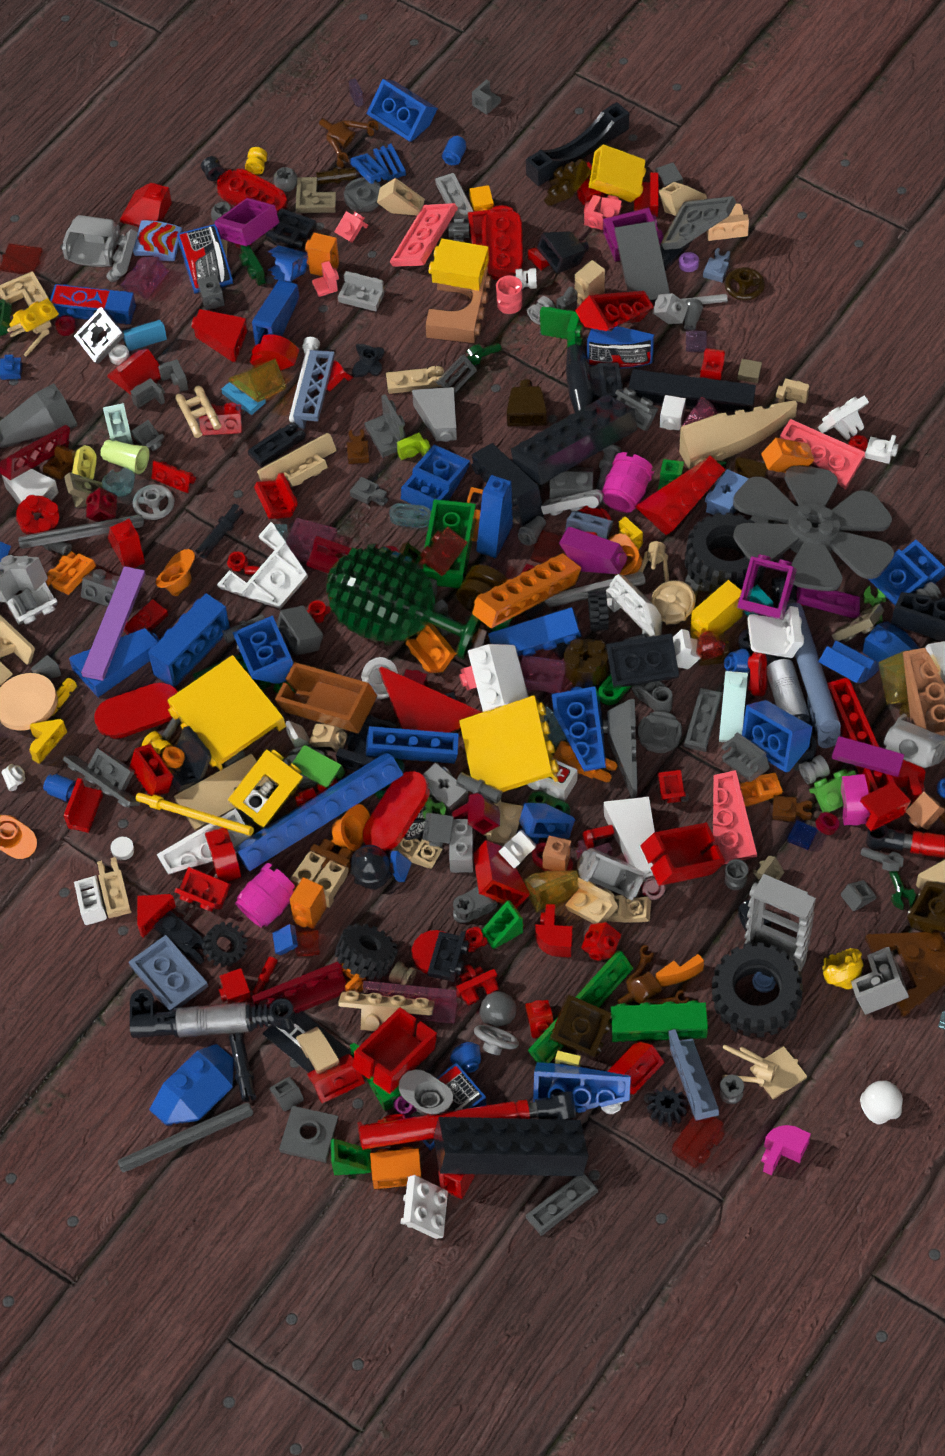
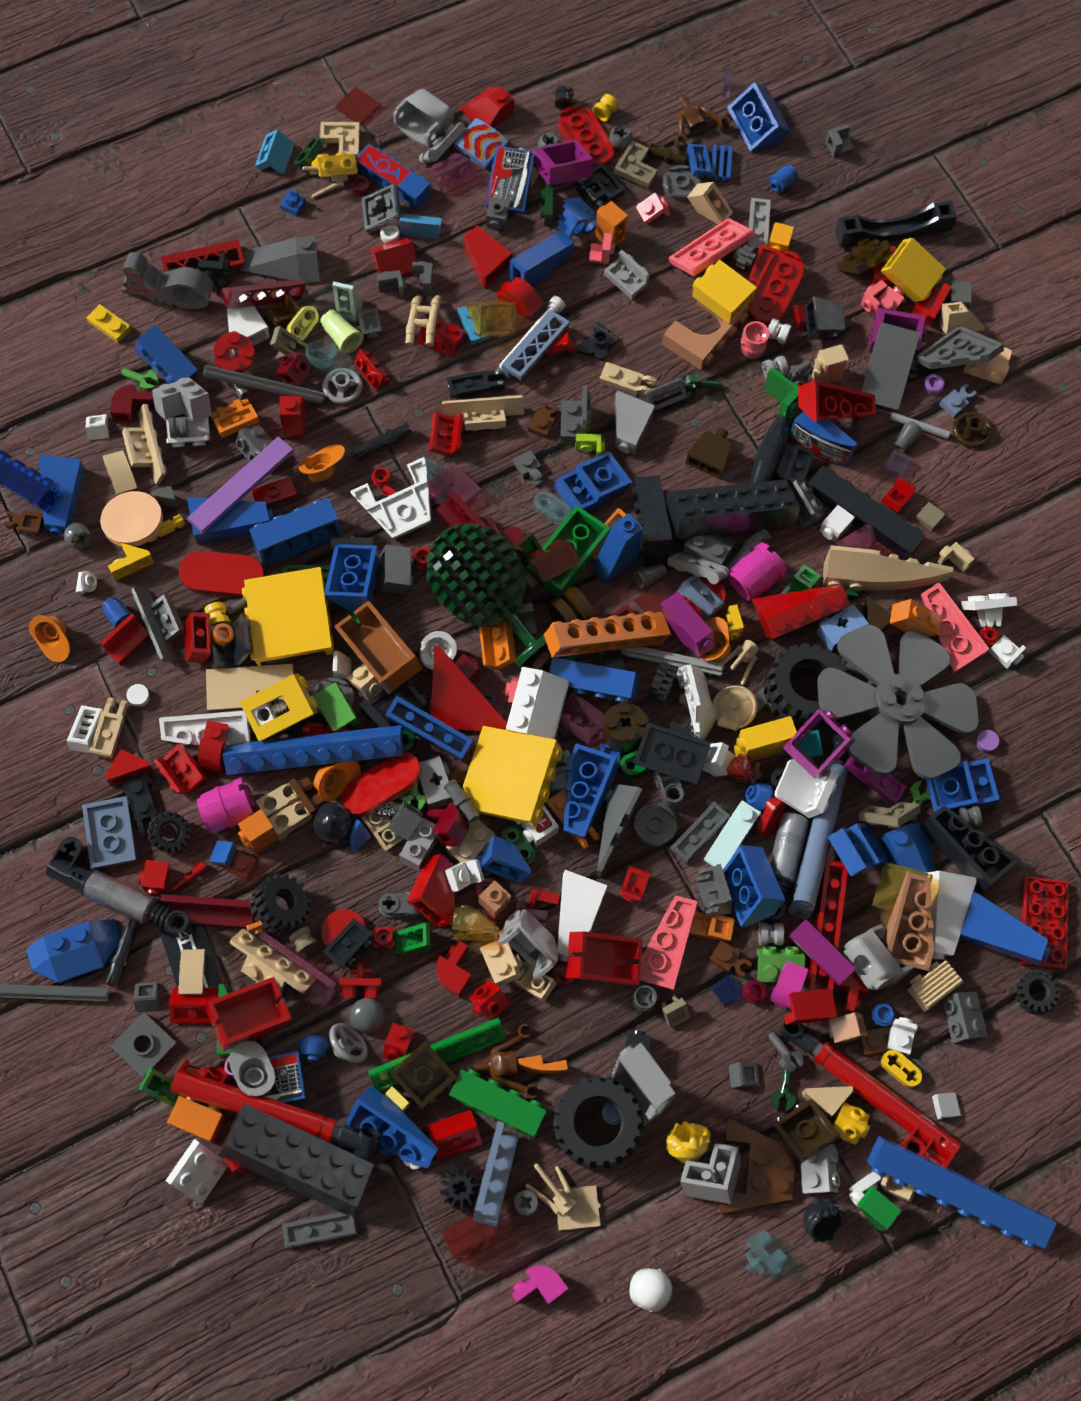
camera: 20 degrees right, 10 degrees up
yellow bar [136,793,254,836] -> none
light grey brick [652,294,689,324] -> none
none -> medium lavender tile [976,730,999,753]

